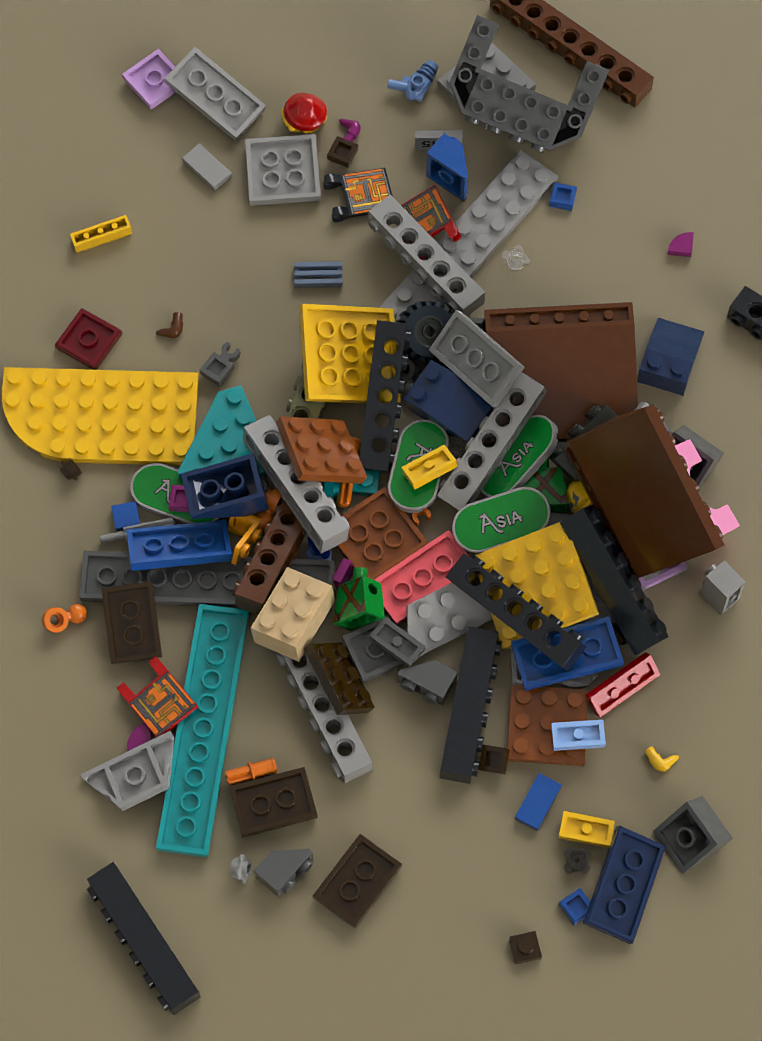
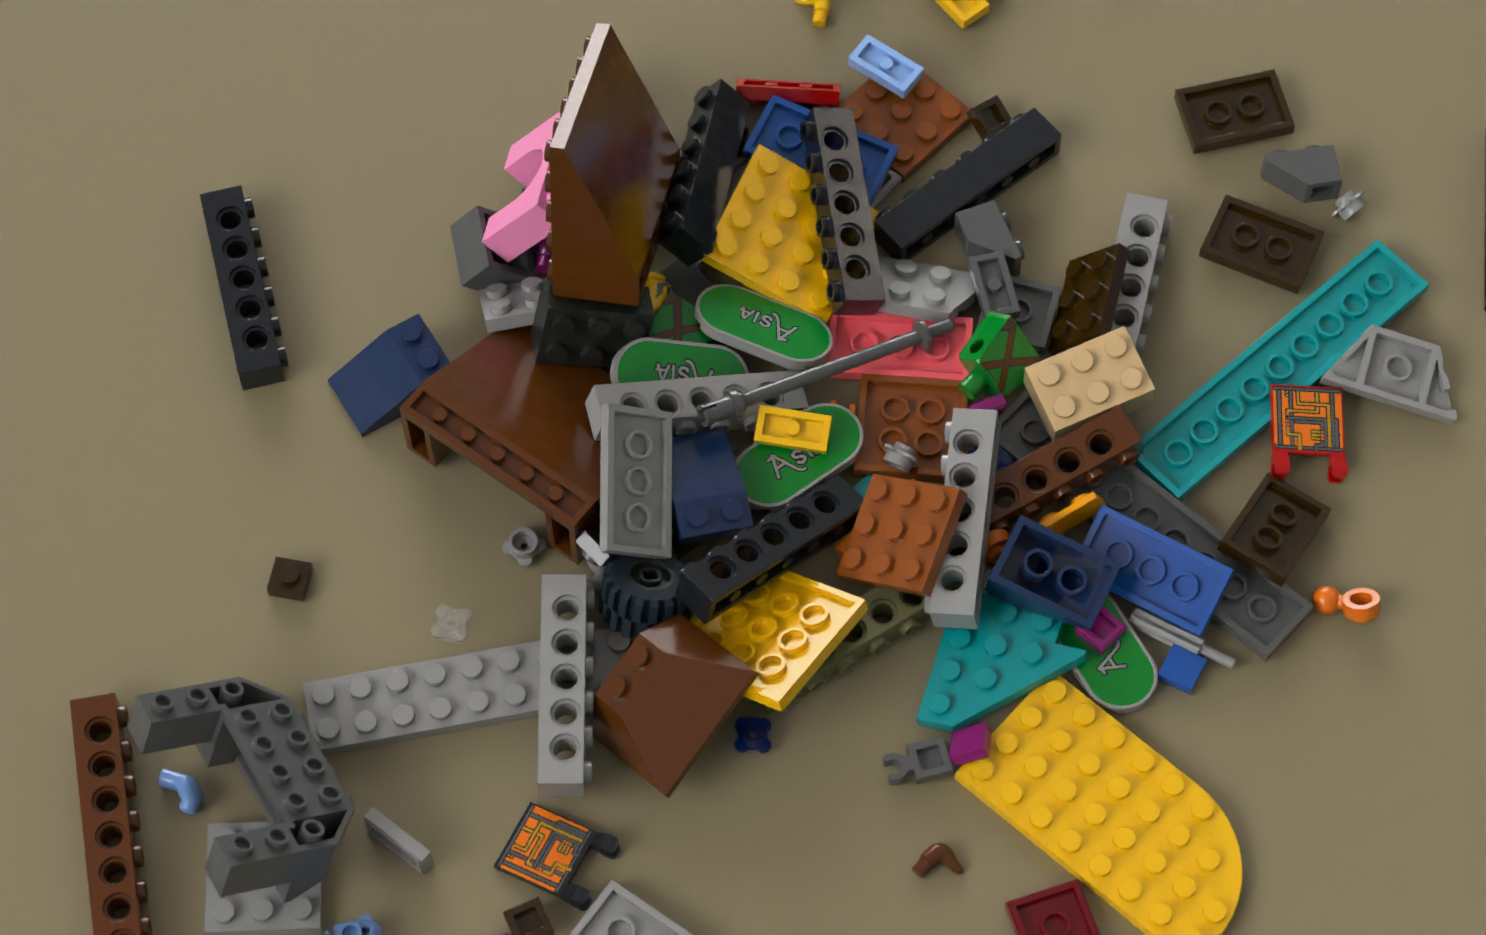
camera: 140 degrees left, 5 degrees down
dark brown plate [60,458,82,480] -> none
magenta tile [127,723,152,751] -> none
orange axle [225,757,278,786] -> none
sand blue tile [294,261,343,288] -> none
flag [401,185,462,260] -> none
blue slope [426,133,468,202] -> none
blue tile [515,773,562,831] -> none
blue tile [549,182,577,211] -> none
magenta tile [667,232,694,257] -> none
none -> medium blue arm [158,768,204,814]
none -> dark brown plate [267,556,313,602]
none -> reddish brown slope [592,614,759,798]
none -> dark grey bar [697,319,955,427]
none -> light grey plate [883,442,919,473]
none -> magenta tile [949,722,992,766]

